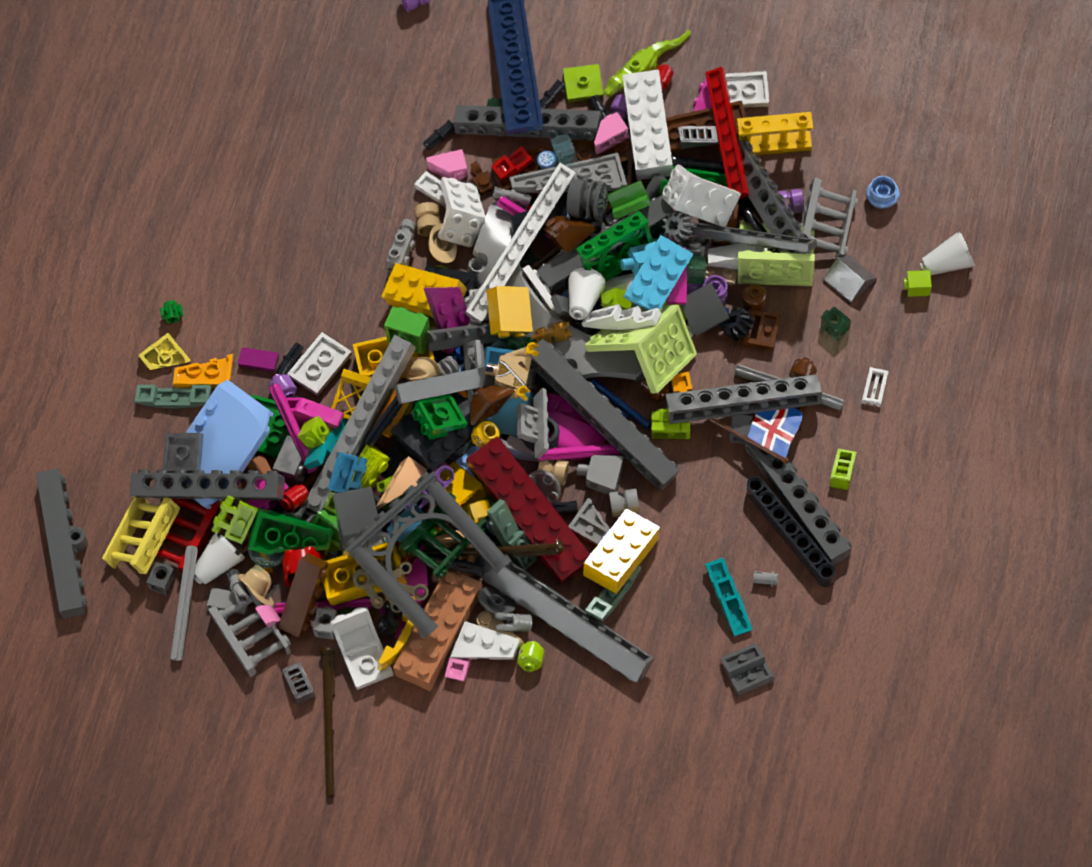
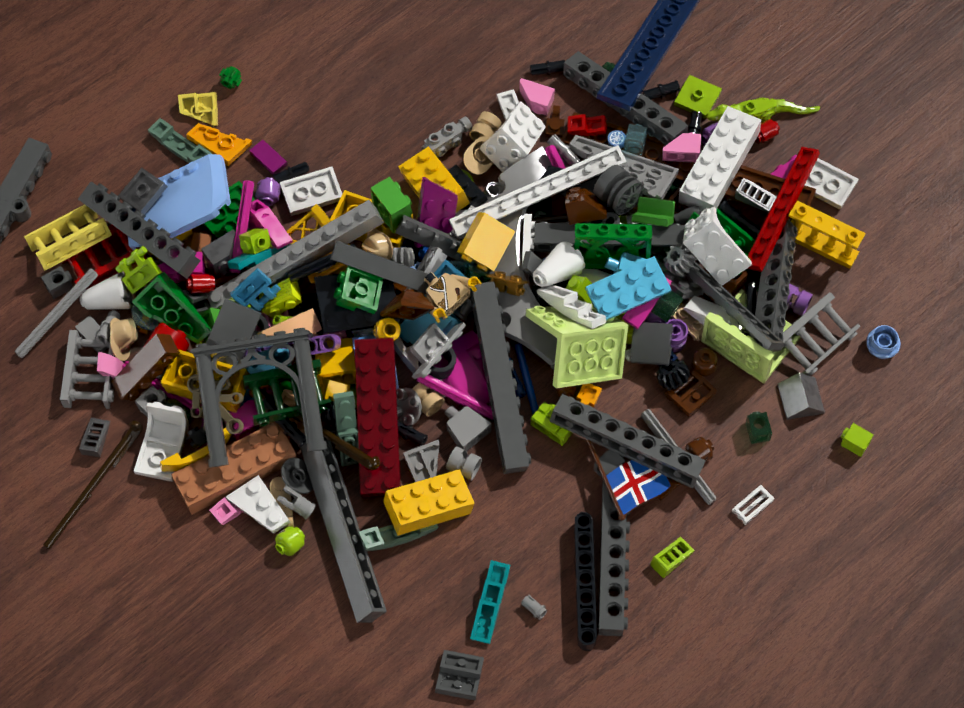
camera: 30 degrees right, 0 degrees up
white cone [920,232,975,275] -> none

